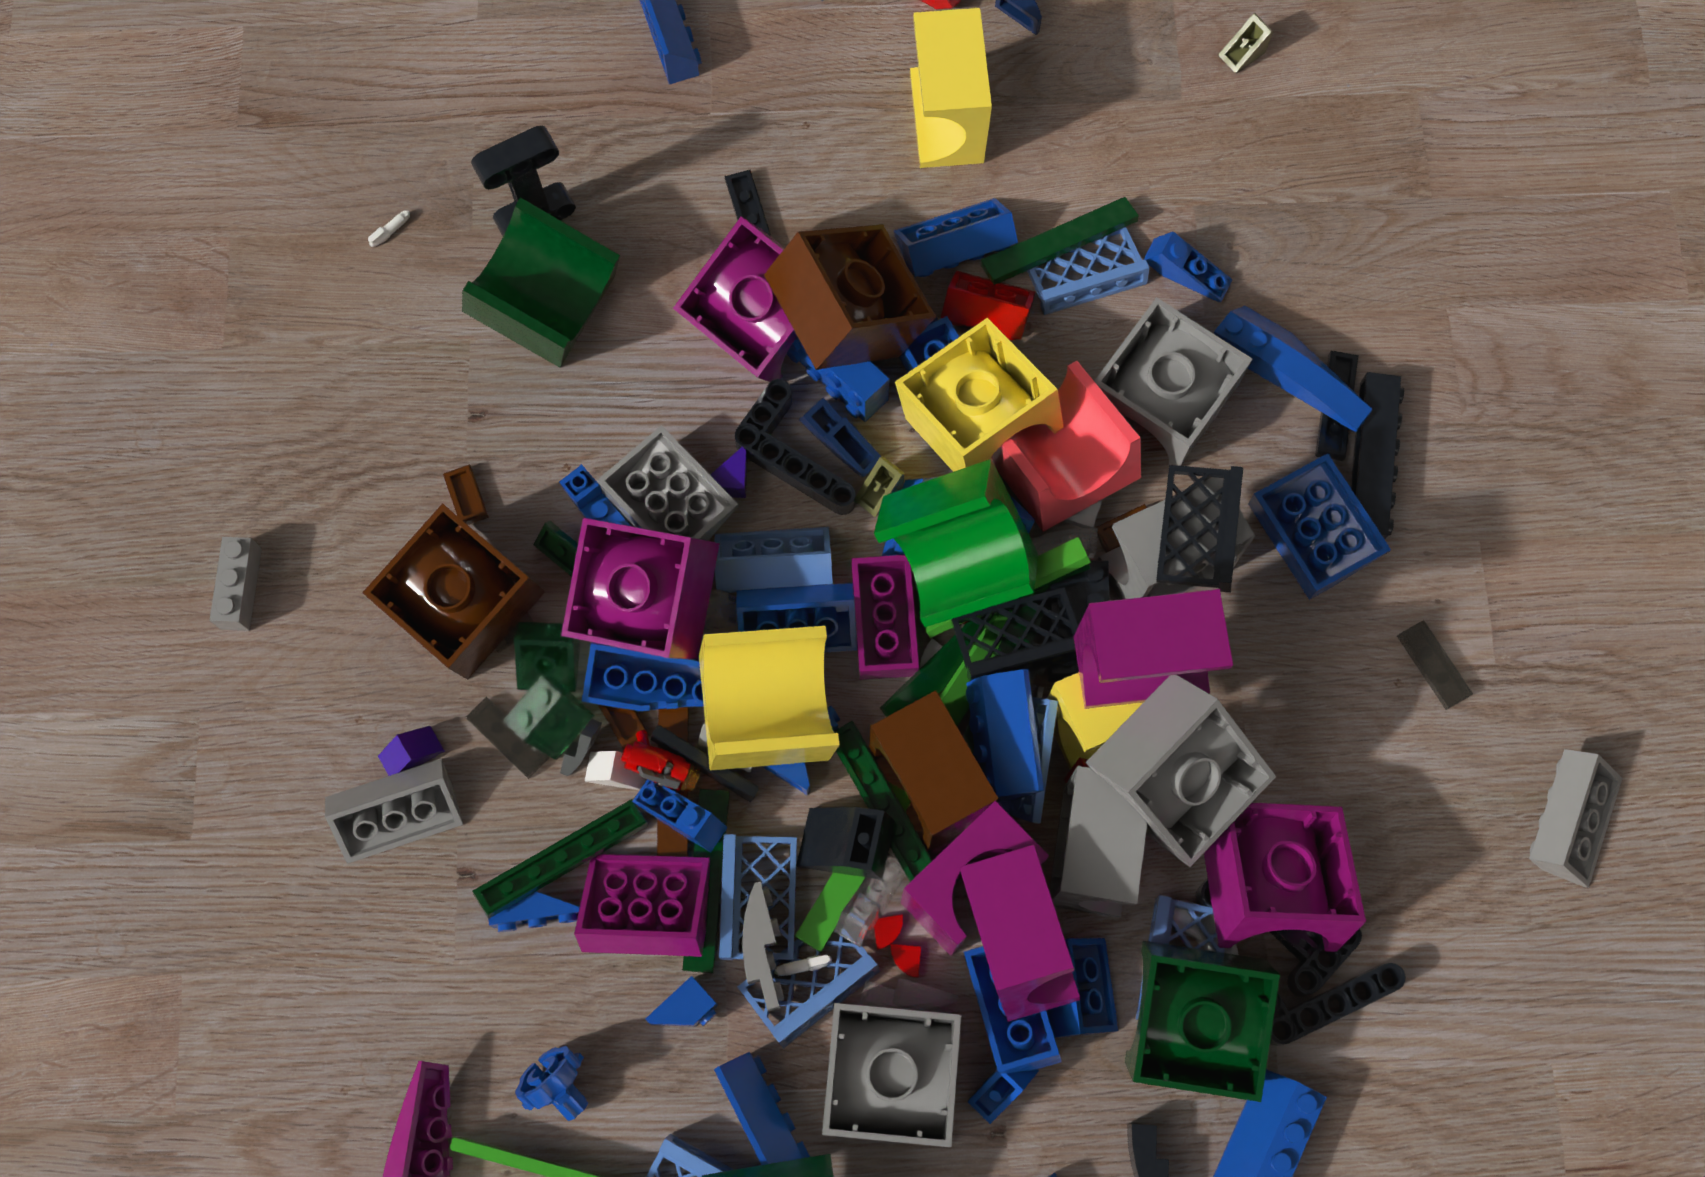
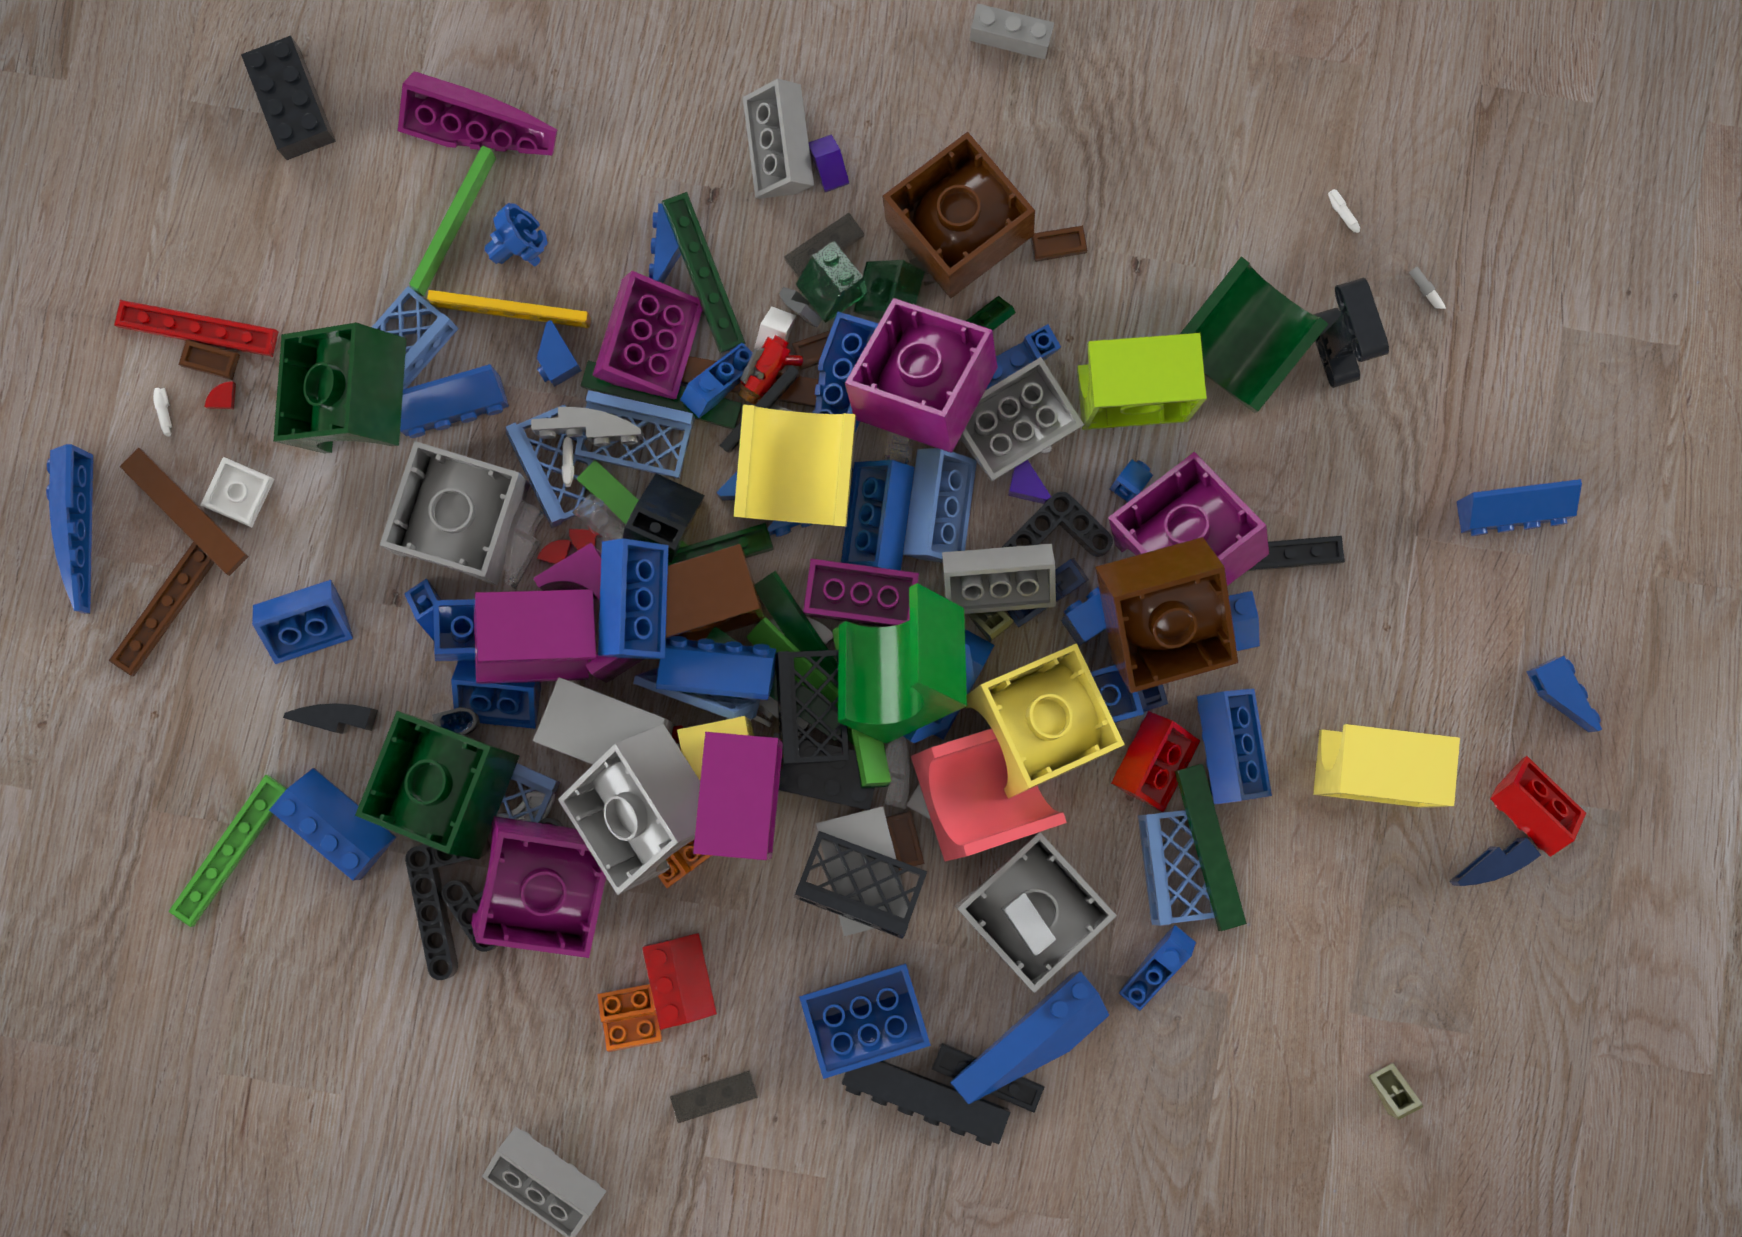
camera: 100 degrees right, 10 degrees up
none -> yellow tile [427,290,591,328]
none -> rock [432,707,480,735]
none -> orange slope [597,984,663,1052]
none -> blue slope [598,538,668,659]
none -> red slope [642,933,717,1030]
none -> light grey slope [942,544,1056,614]
none -> slope [1001,892,1056,957]
none -> lime piece [1077,333,1207,430]
none -> blue slope [1110,459,1153,503]
none -> light grey piece [1409,266,1446,309]

